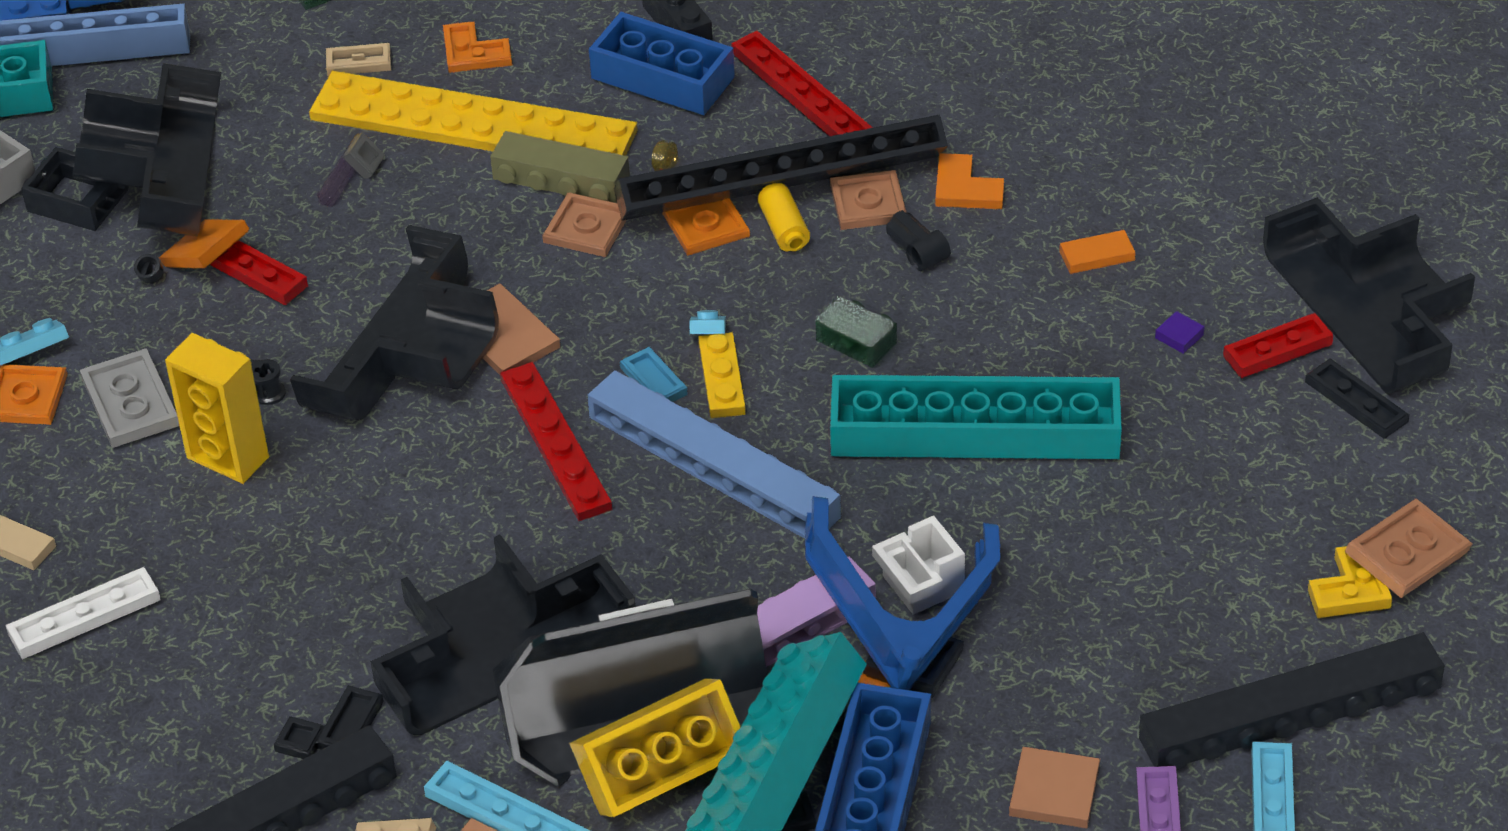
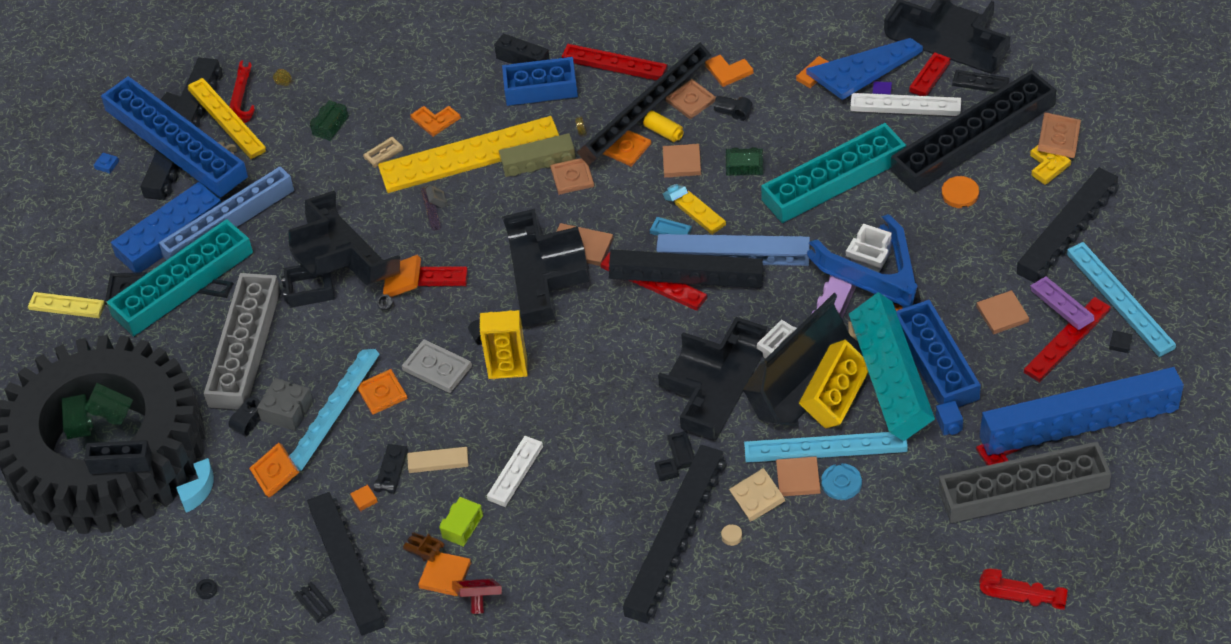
camera: 30 degrees left, 5 degrees up
none -> black brick [608,249,763,288]
none -> nougat tile [663,144,701,178]
none -> blue wing [806,38,923,100]
none -> white plate [851,93,961,116]
none -> black brick [891,70,1057,192]
none -> orange tile [942,176,979,208]

